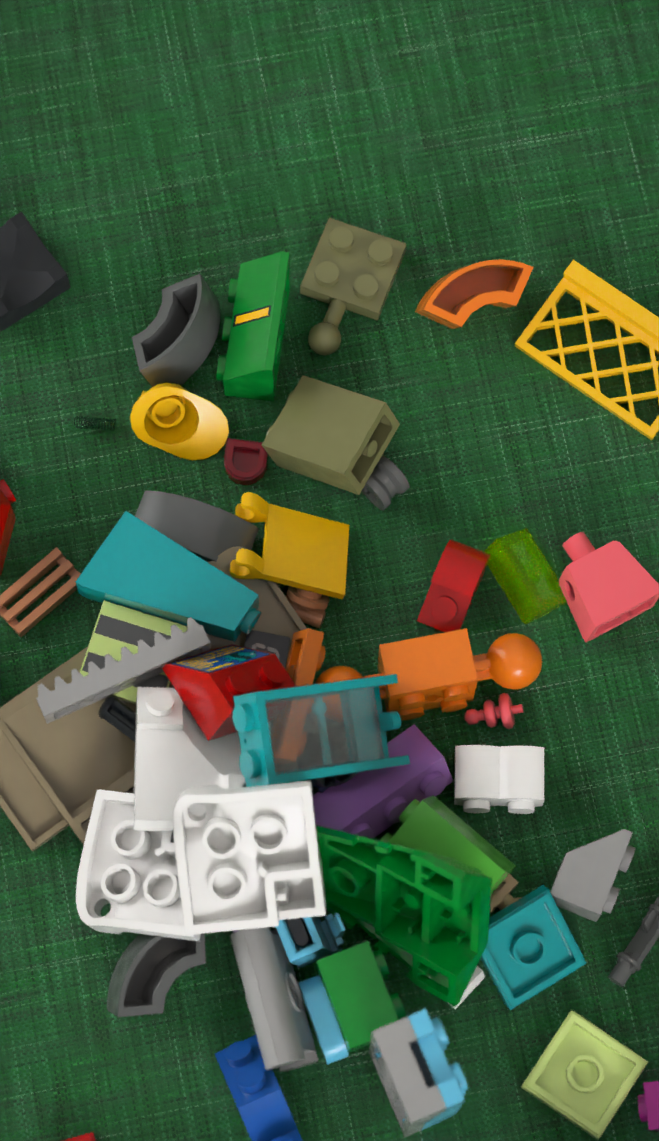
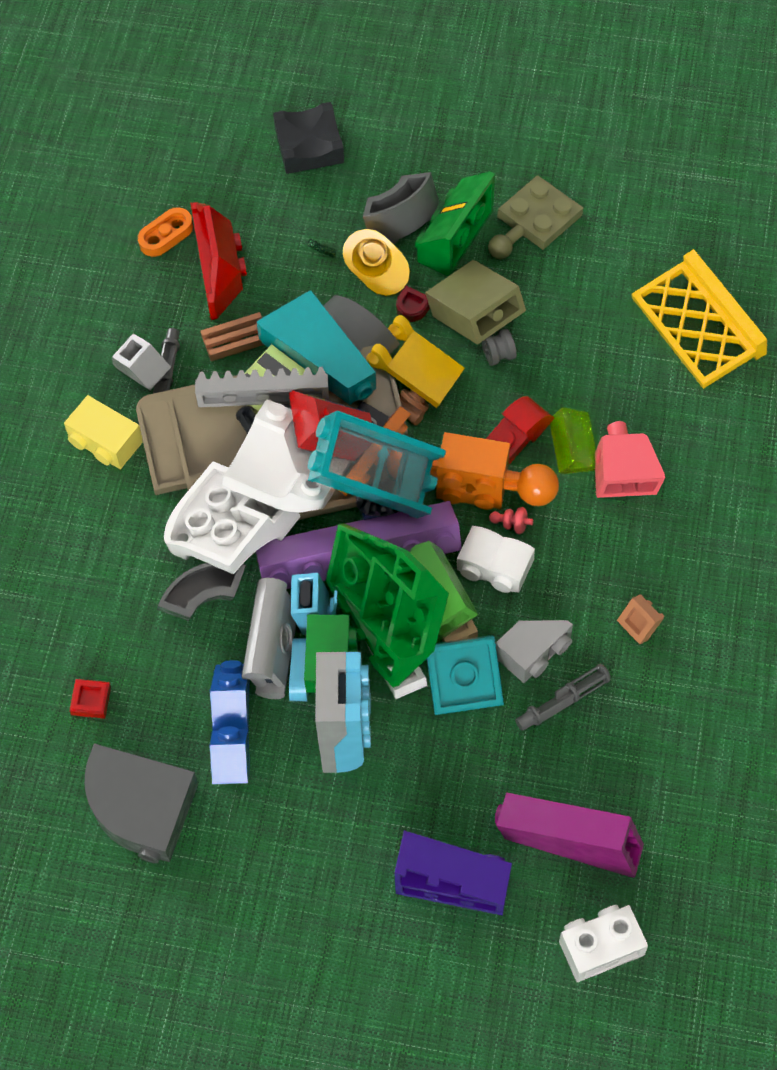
camera: 25 degrees right, 10 degrees down
white slope [173,781,326,935] -> none
orange brick [415,260,533,329] -> none
yellowish green tile [521,1010,648,1140] -> none

